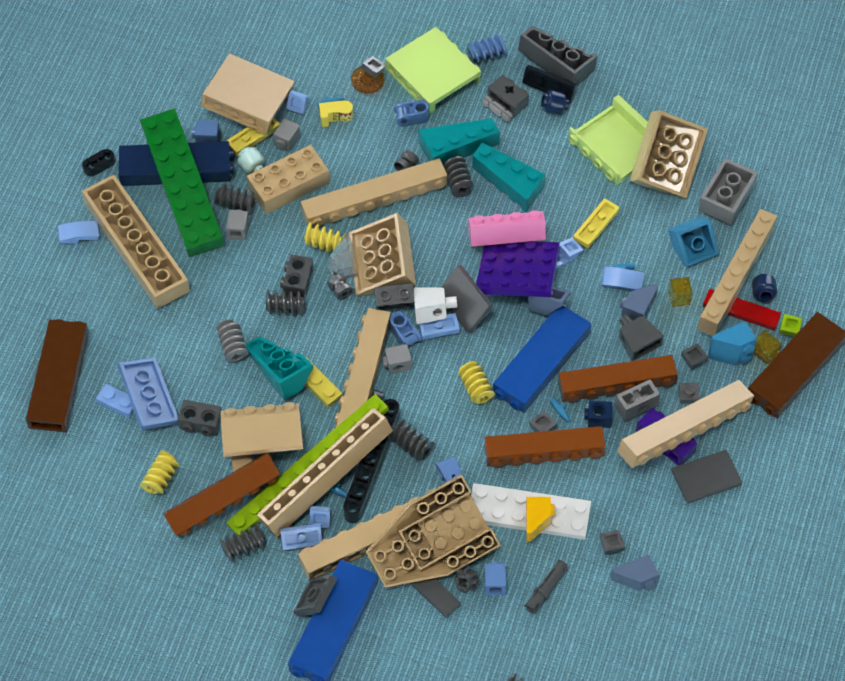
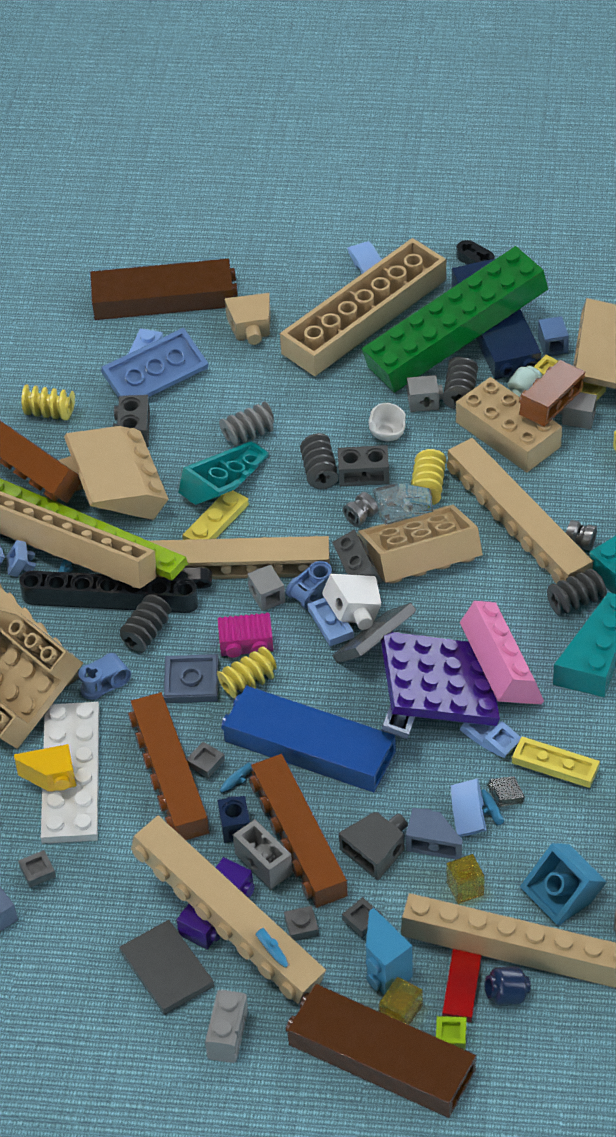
camera: 80 degrees right, 10 degrees down
none -> sand blue tile [164,654,219,703]
none -> light grey brick [205,990,248,1063]
none -> dark pink brick [217,612,274,658]
none -> tan torso [225,293,271,345]
none -> dark azure helmet [255,928,289,968]
none -> white hair [369,403,406,442]
none -> clear smoke tile [487,776,525,807]
none -> brick [519,360,585,427]

